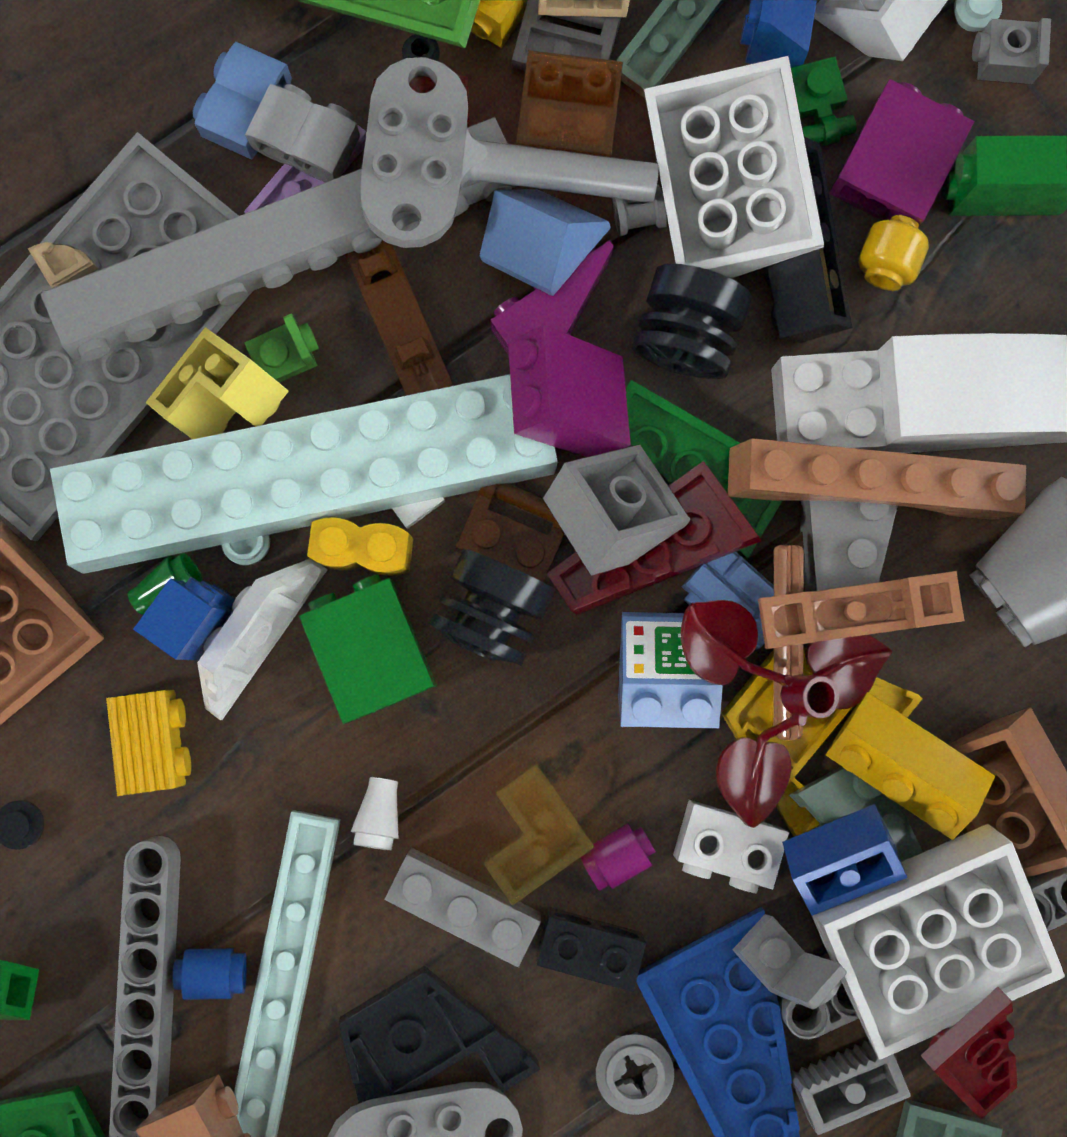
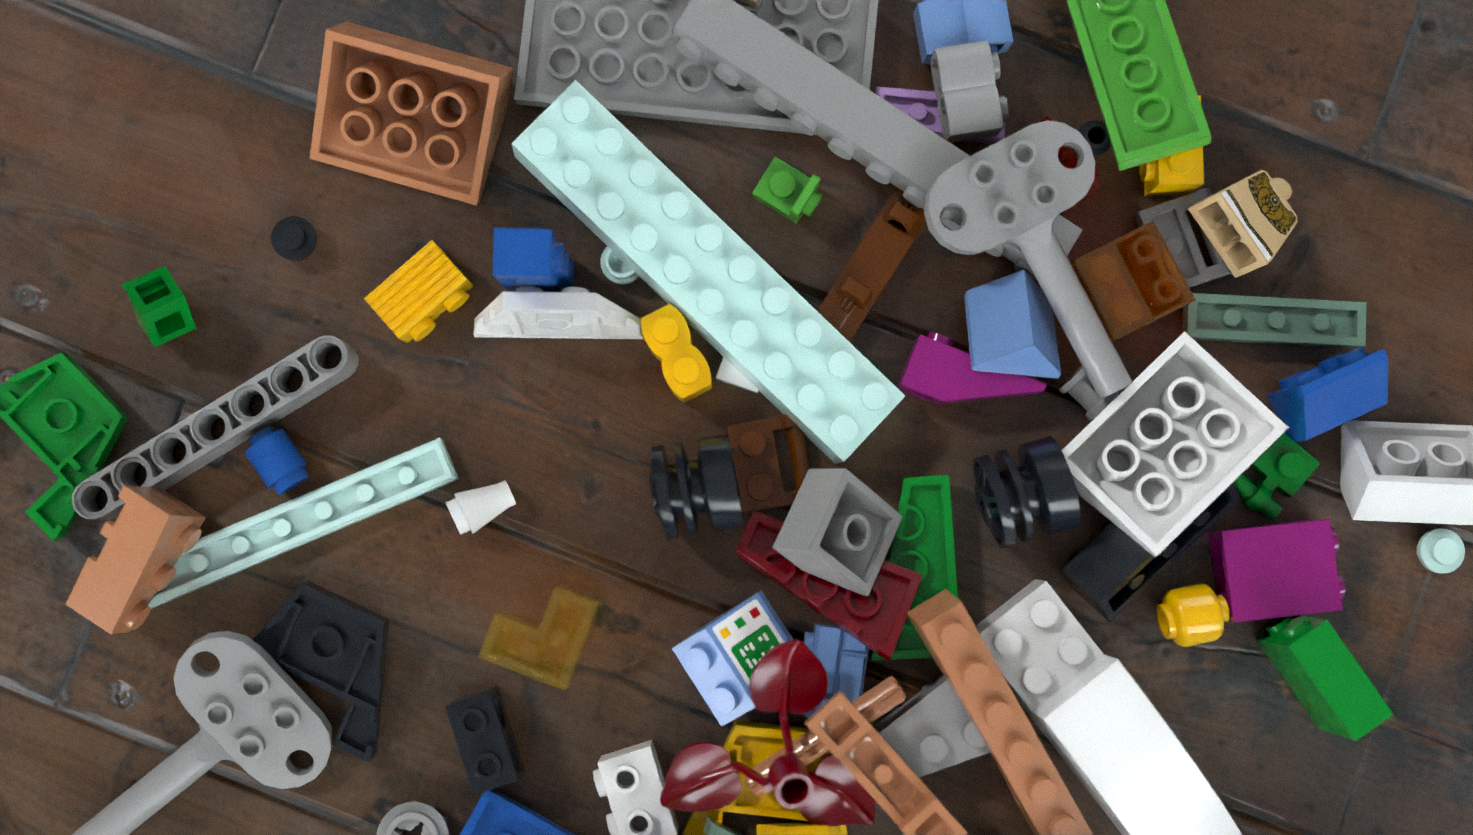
camera: 55 degrees right, 0 degrees up
green cone [127,553,203,615] -> none
light yellow brick [145,327,289,439] -> none
green brick [299,574,437,724] -> none
light grey brick [384,848,541,968] -> none
magenta brick [508,325,631,457] -> none
magenta brick [580,823,656,891] -> none
light grey brick [972,18,1051,84] -> none

